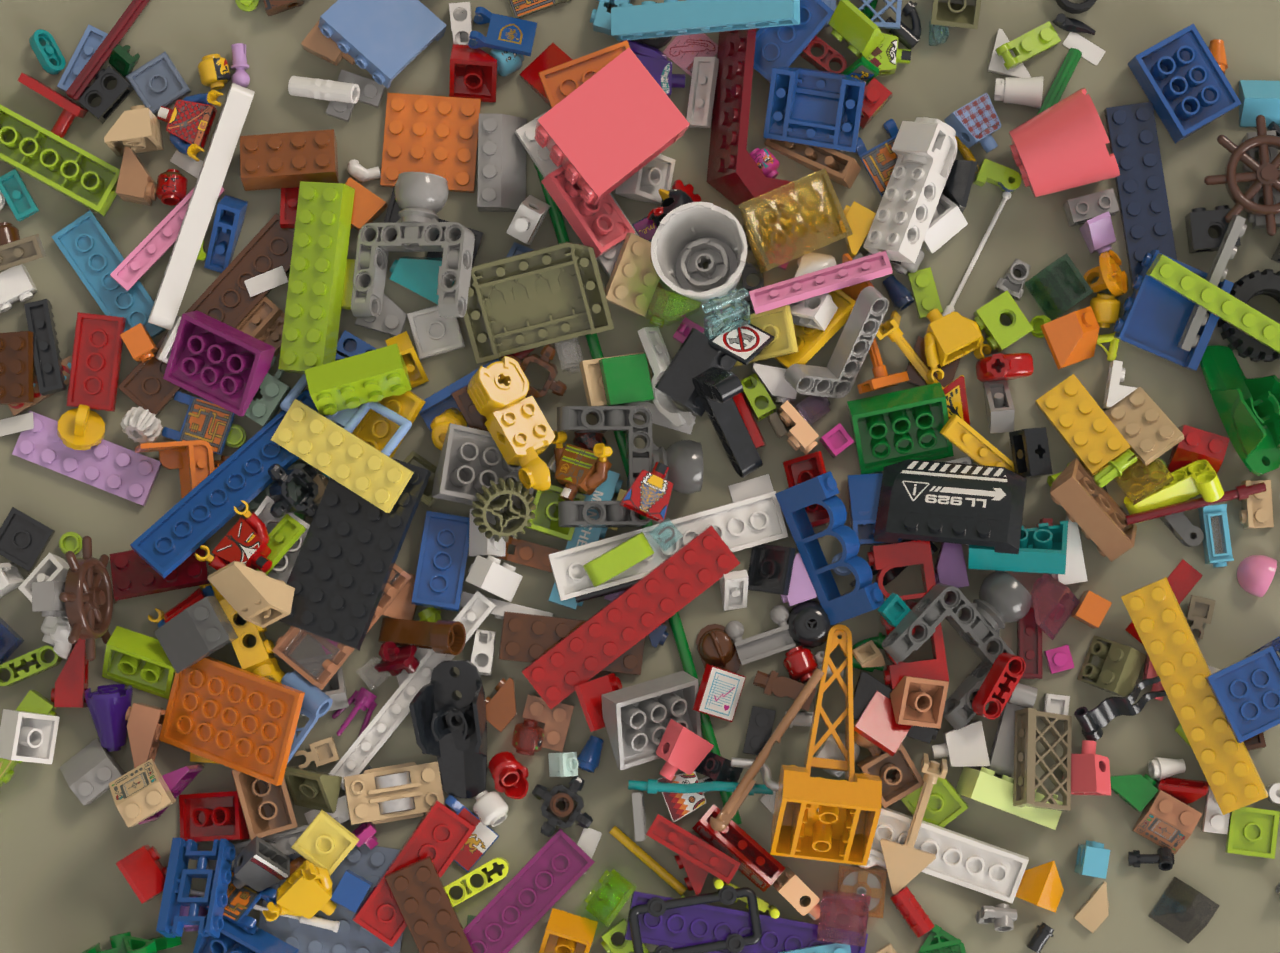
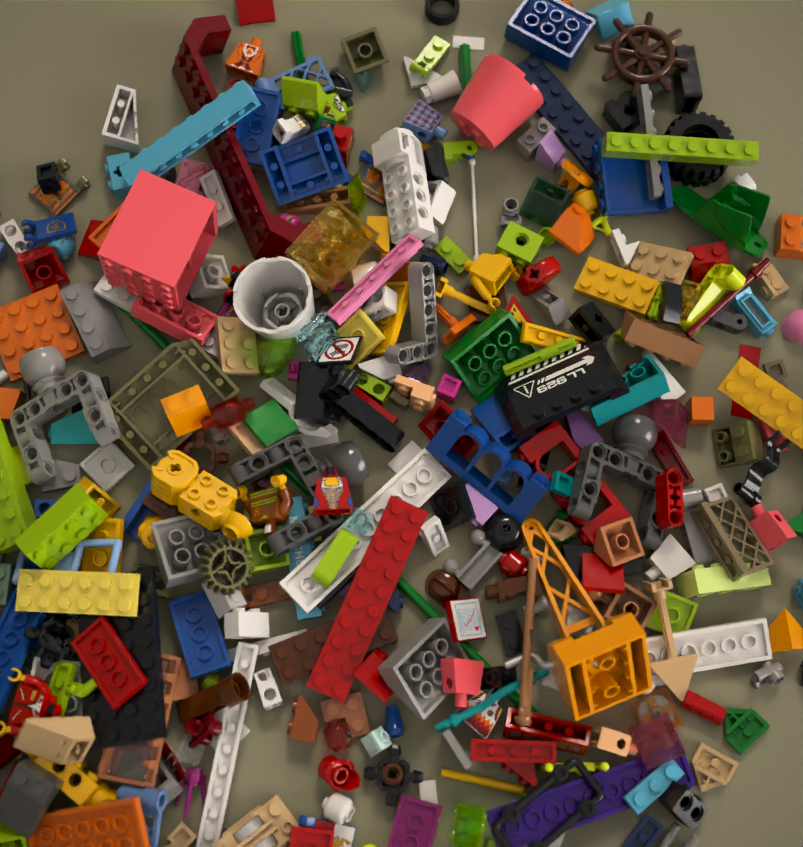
camera: 30 degrees left, 10 degrees down
black piece [409,660,487,799] -> none
white torso [506,195,551,245] -> none
dark pink plate [1044,645,1075,674] -> none
black bar [1052,13,1096,35] -> none
none -> lime arm [65,678,98,698]
none -> red tile [70,616,149,710]
none -> light orange slope [160,384,215,438]
none -> red sticker [161,741,187,782]
none -> clear red piece [200,396,256,431]
none -> white leg [271,114,310,145]
none -> clear neon green piece [347,173,367,216]
none -> lime axle [503,336,577,376]
none -> black slope [658,281,682,326]

